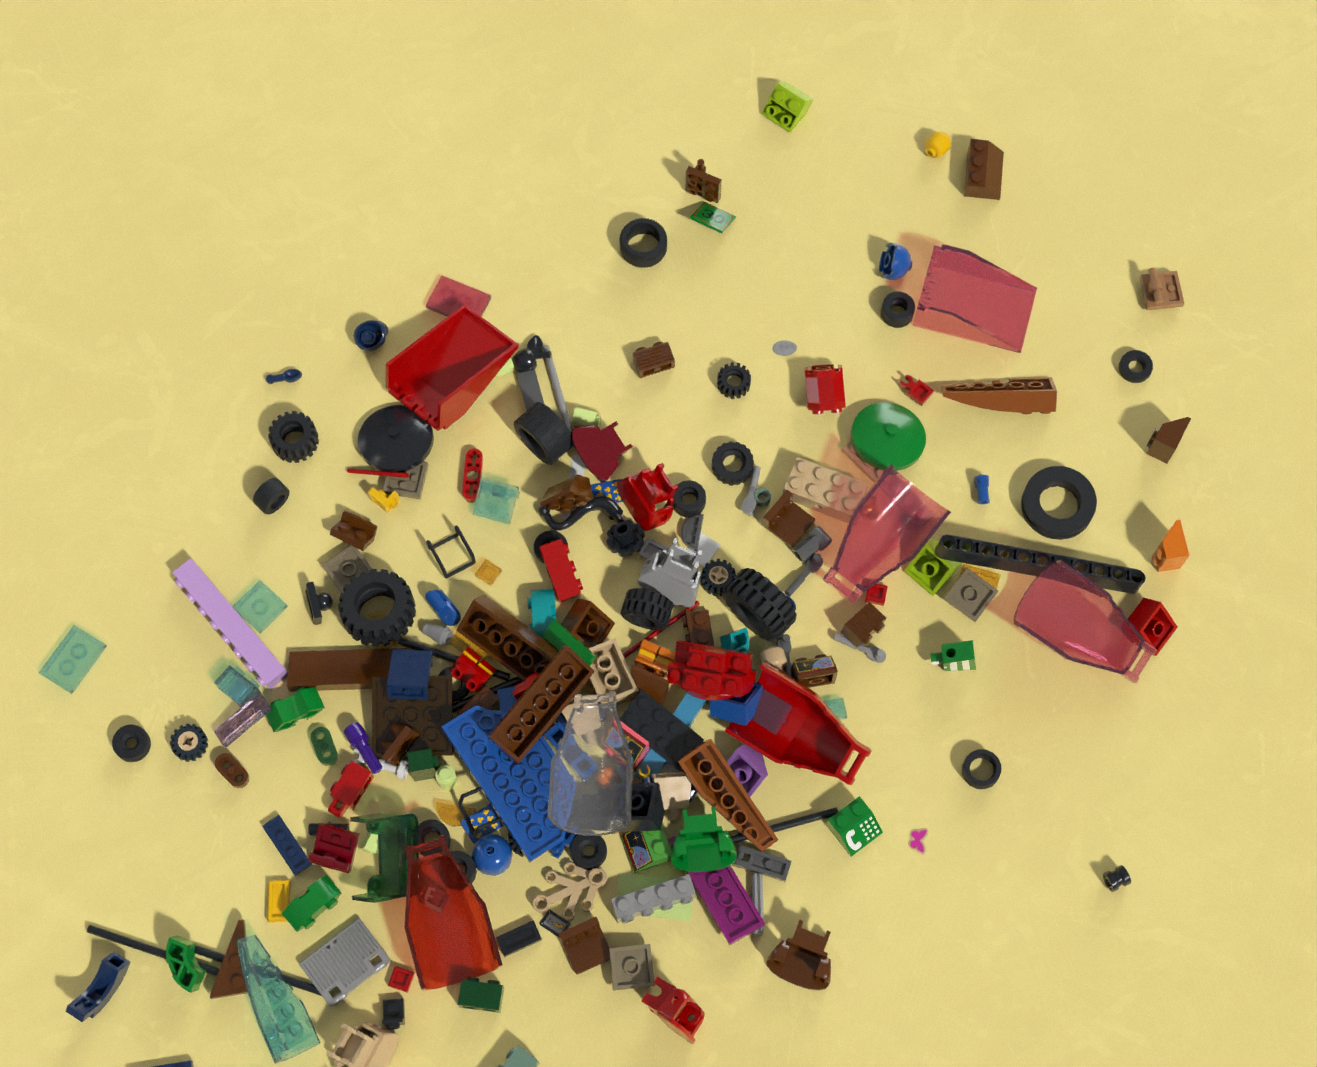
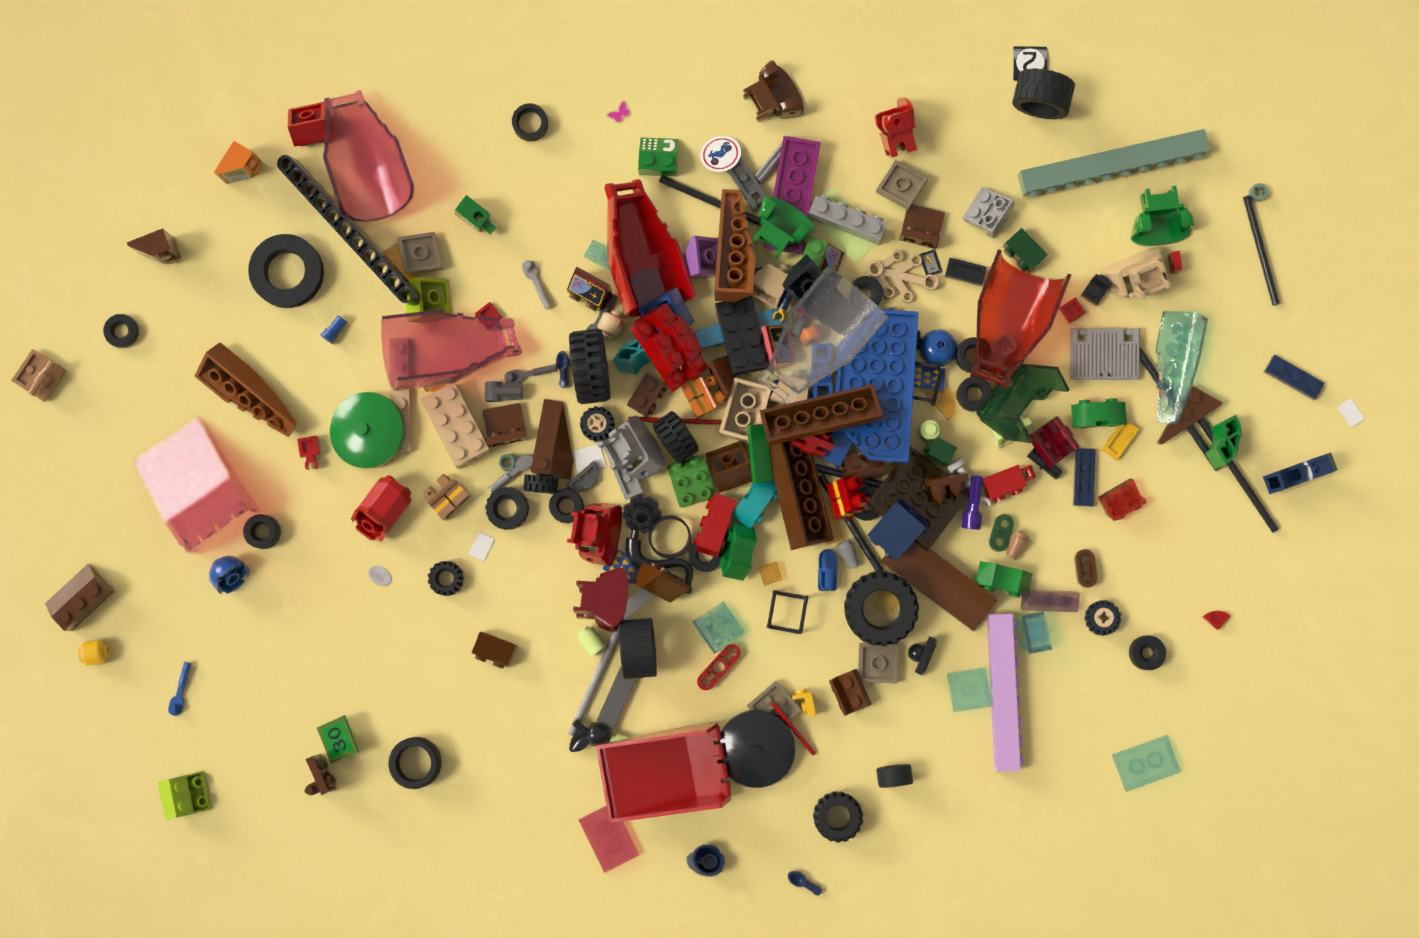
camera: 140 degrees left, 15 degrees up
reddish brown brick [841,602,887,648] -> none
none -> blue piece [168,661,192,716]
none -> medium nougat hips [423,474,471,521]
none -> white sticker [469,532,494,561]
none -> black tyre [523,474,559,494]
none -> reddish brown wedge [531,399,574,480]
none -> black tyre [648,515,691,559]
none -> bright green bracket [667,455,715,508]
none -> white sticker [700,136,741,172]
none -> green brick [719,523,757,581]
none -> light grey plate [962,187,1015,238]
none -> medium nougat cone [1006,530,1029,560]
none -> clear red bracket [1098,478,1147,521]
none -> red tile [1202,611,1230,630]

